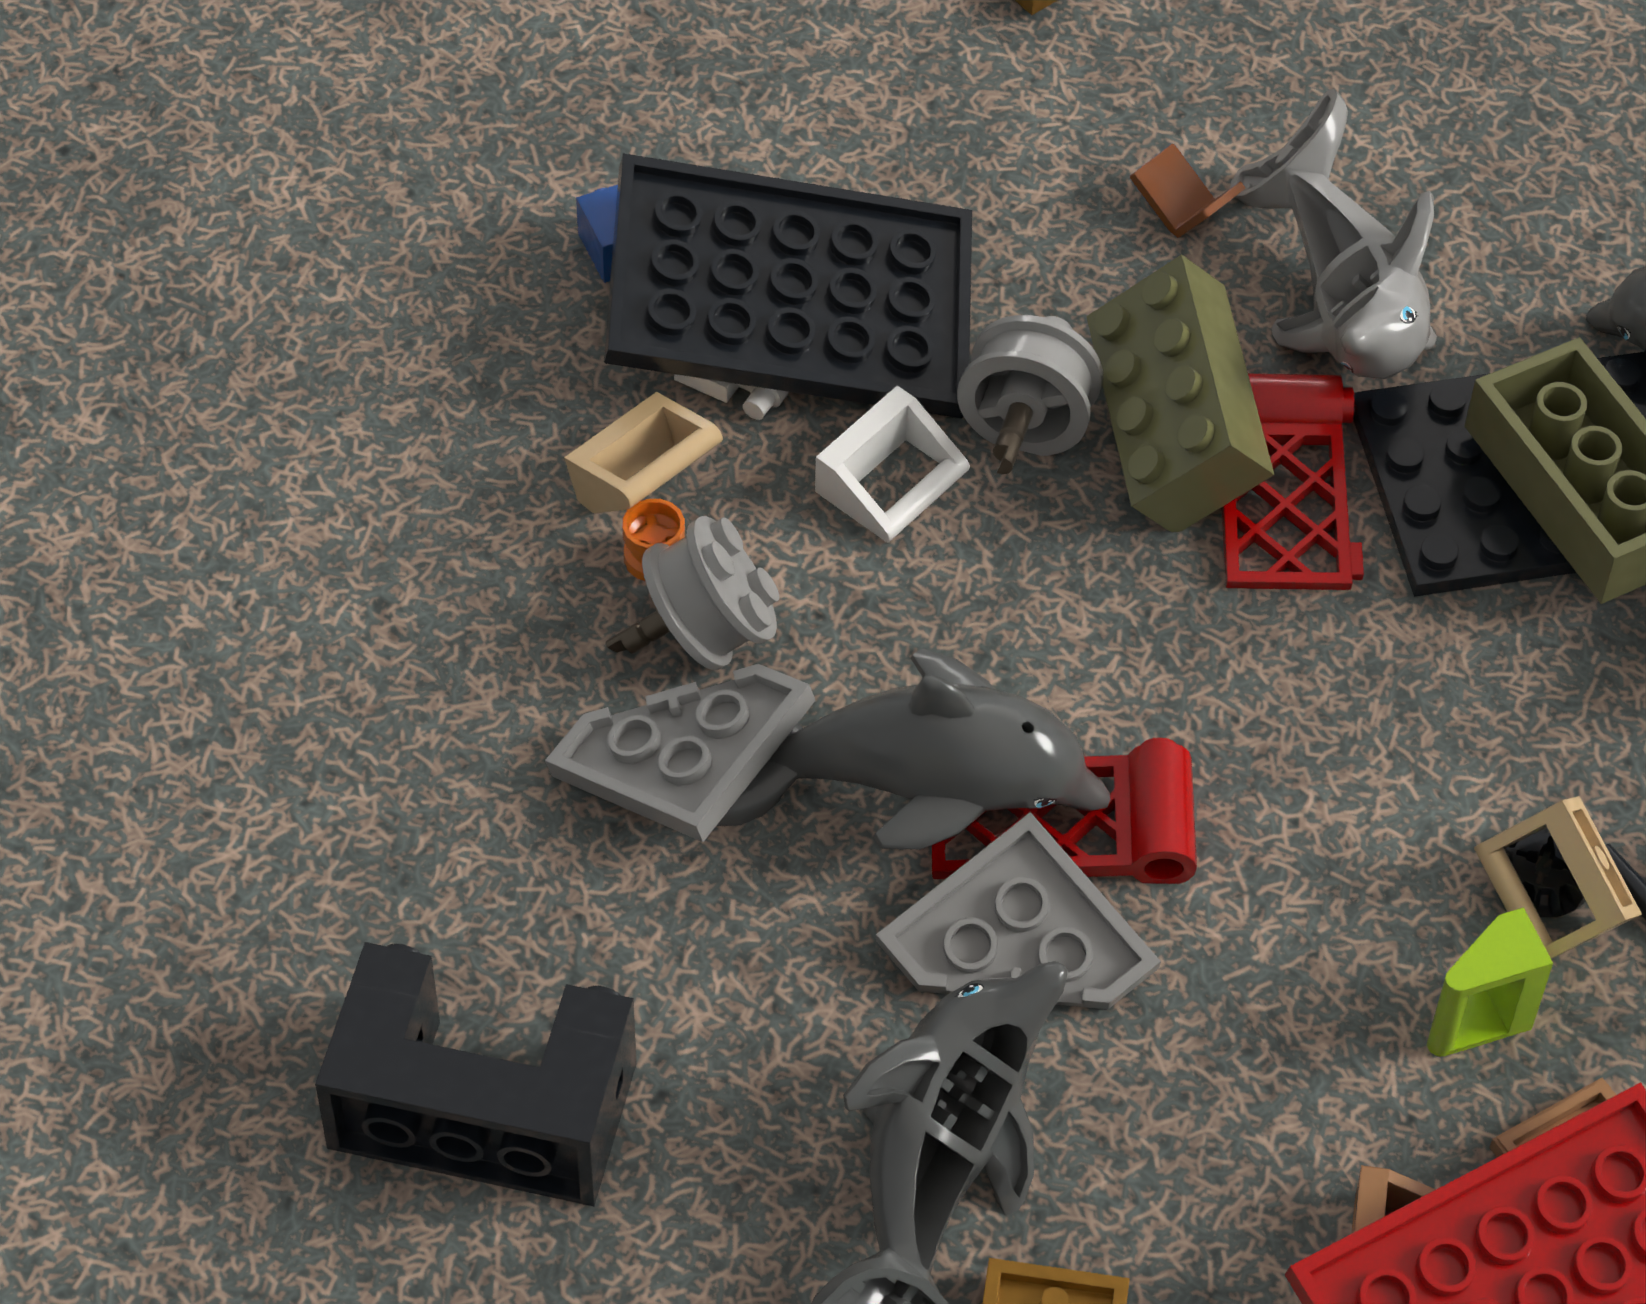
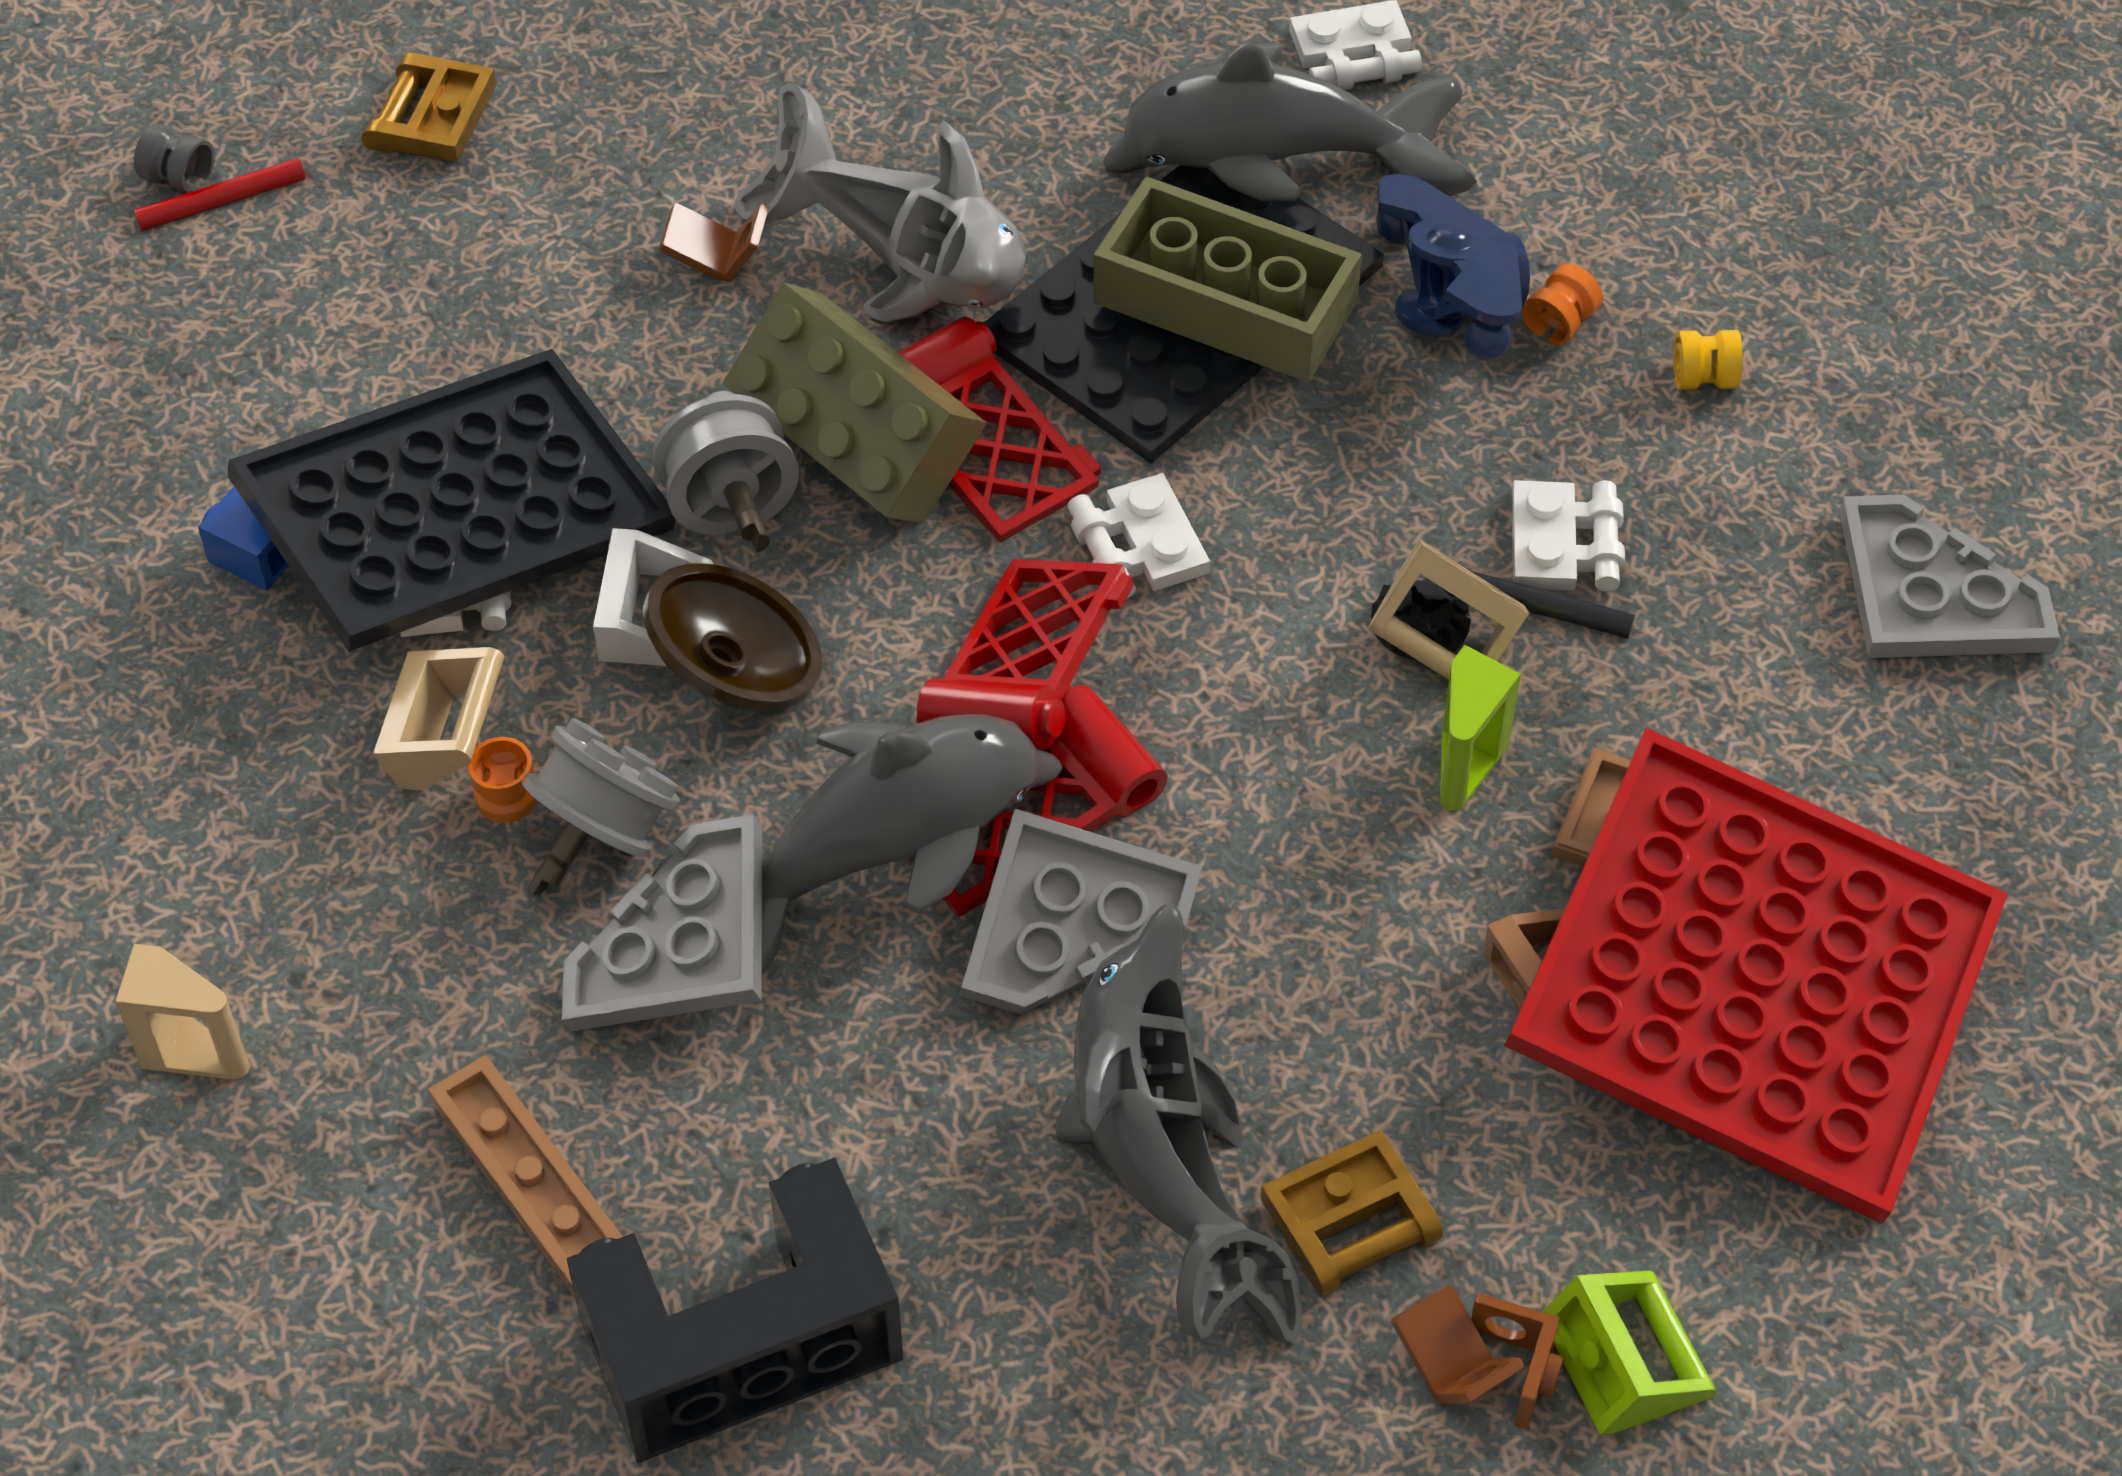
camera: 35 degrees left, 0 degrees up
none -> tan tile [115,944,250,1079]
none -> medium nougat plate [428,1054,623,1297]
none -> dark brown dish [643,563,822,710]
none -> red piece [917,559,1134,750]
none -> white plate [1067,473,1210,598]

